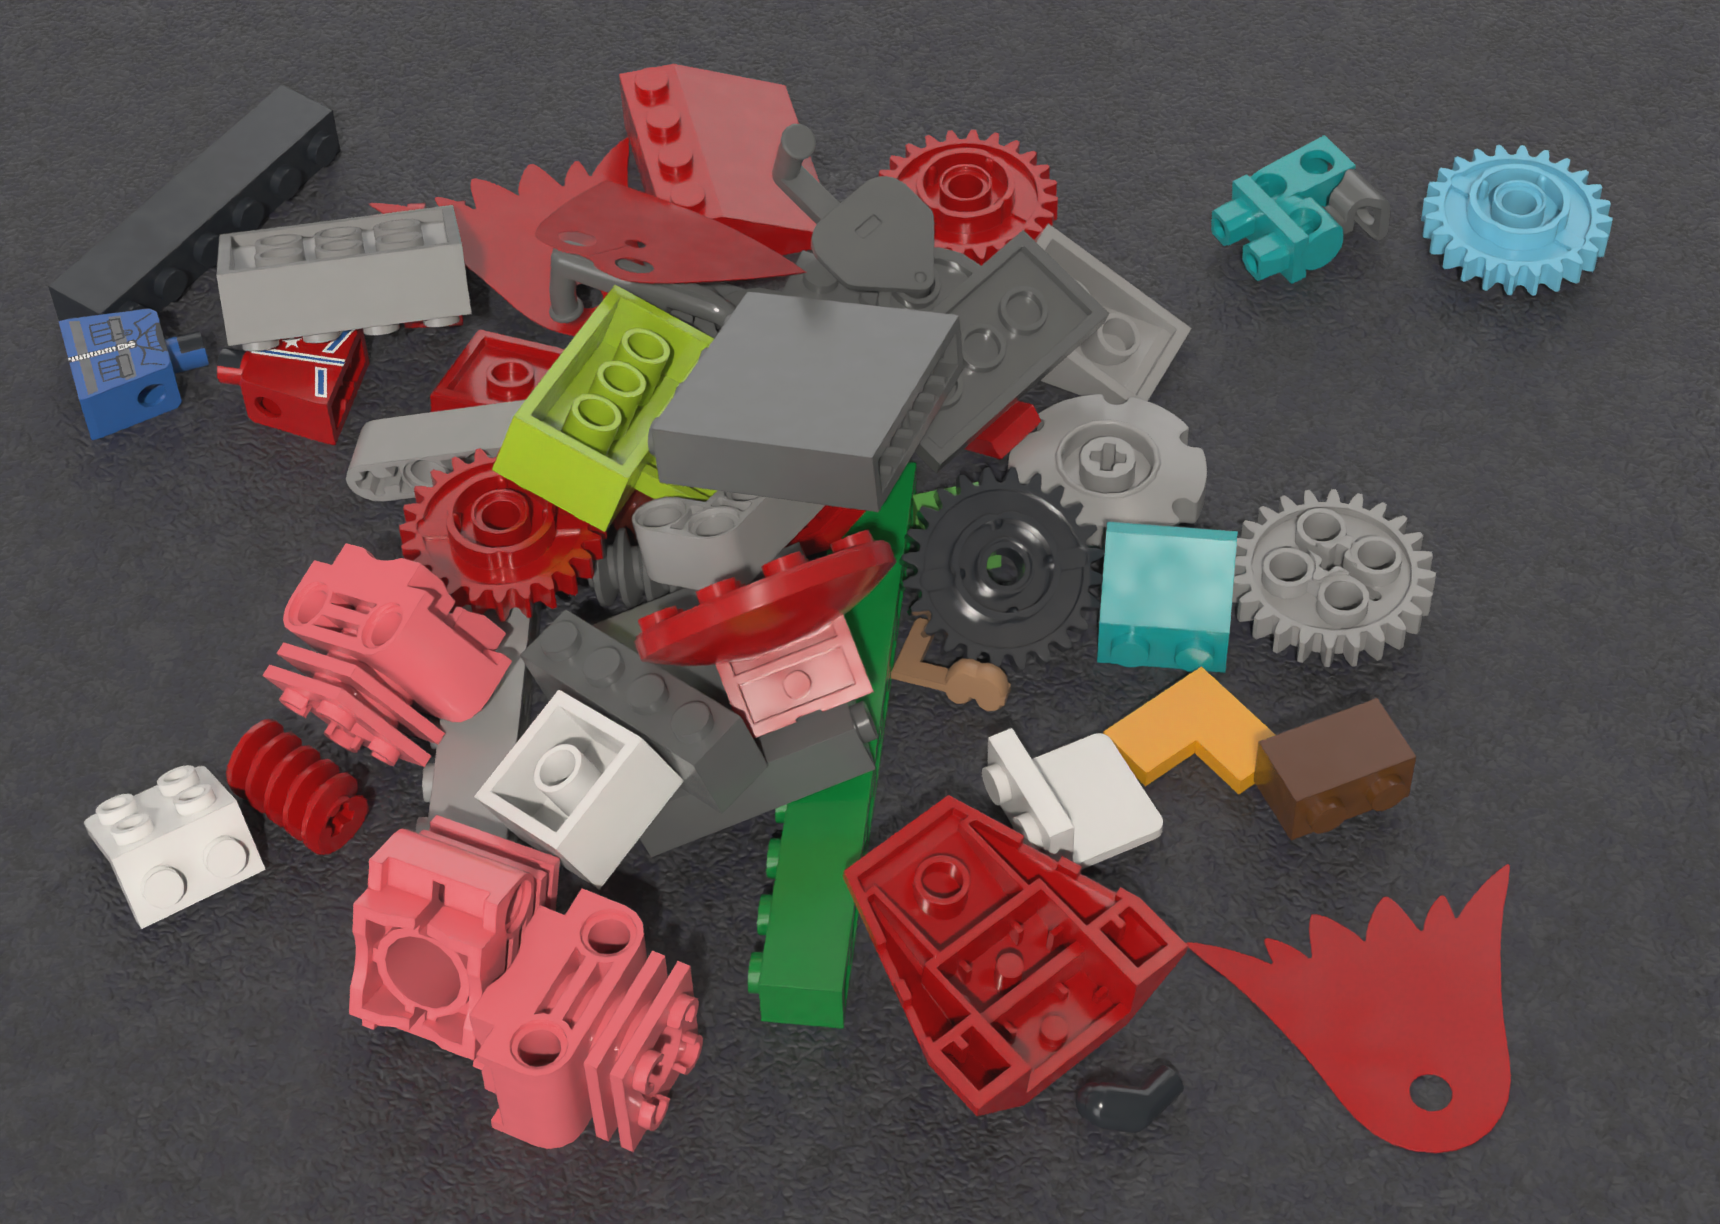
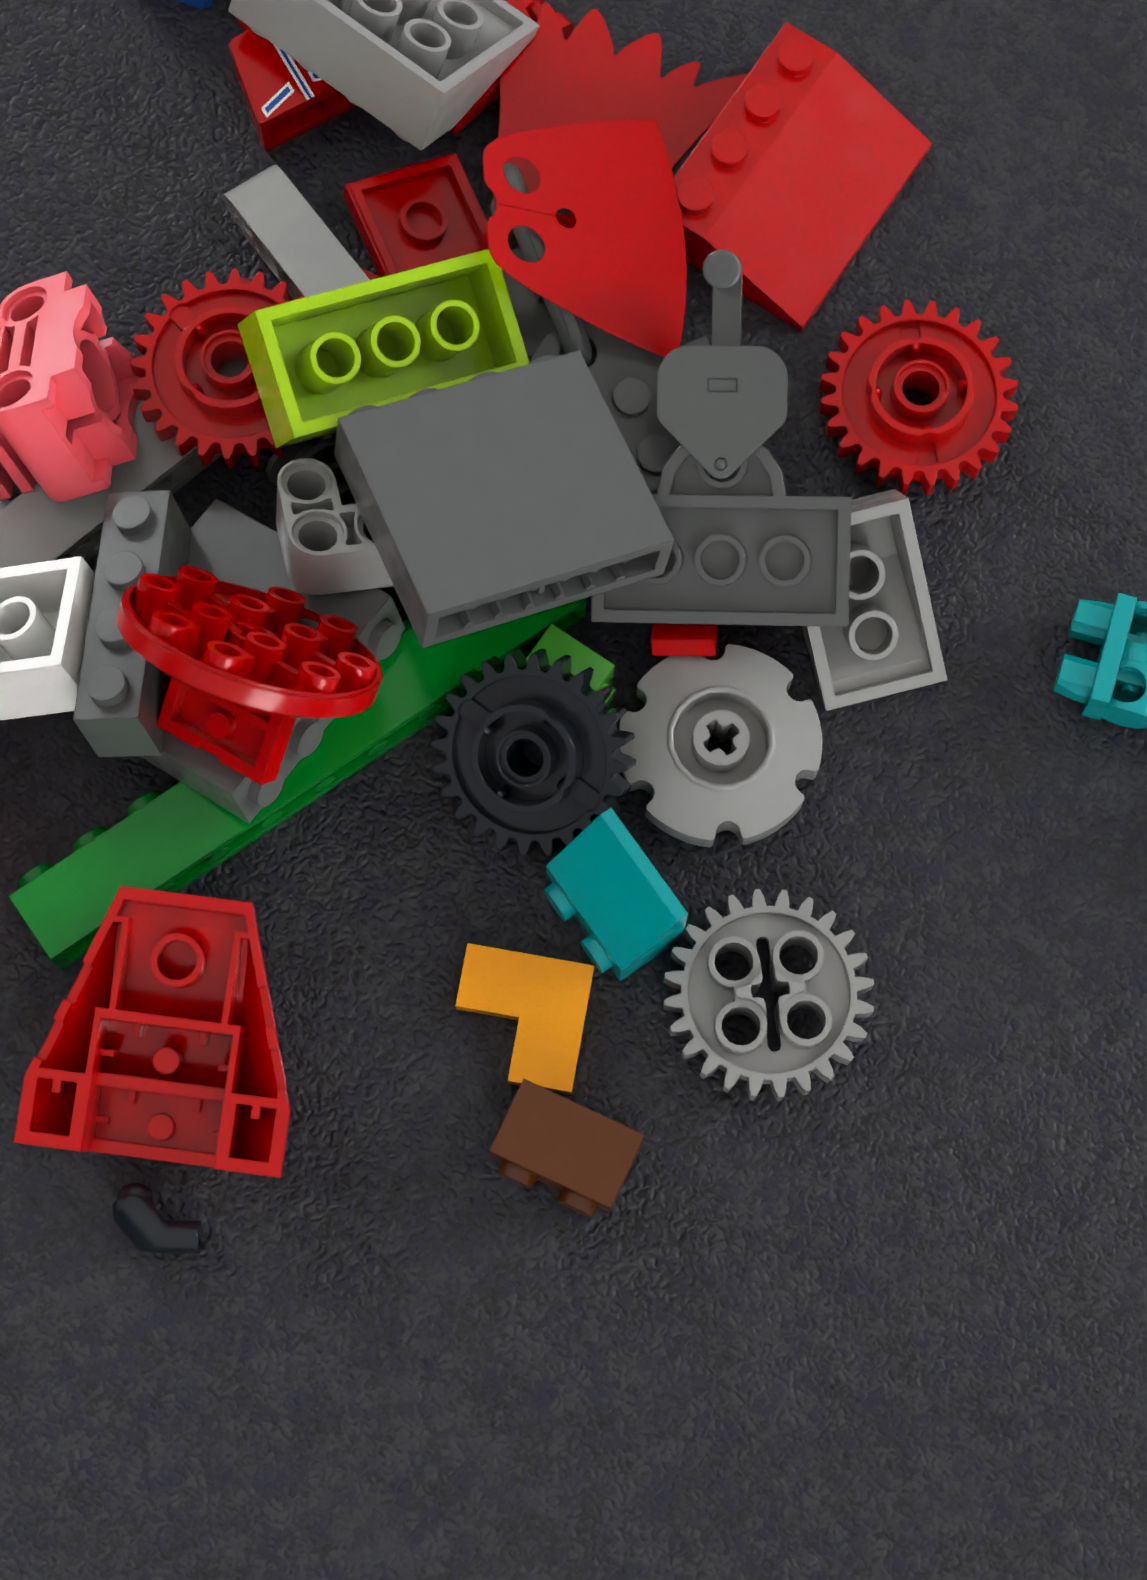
camera: 45 degrees right, 25 degrees up
medium nougat piece [891,618,1011,711] -> none
white bracket [982,728,1163,870] -> none
red piece [1186,864,1511,1153] -> none

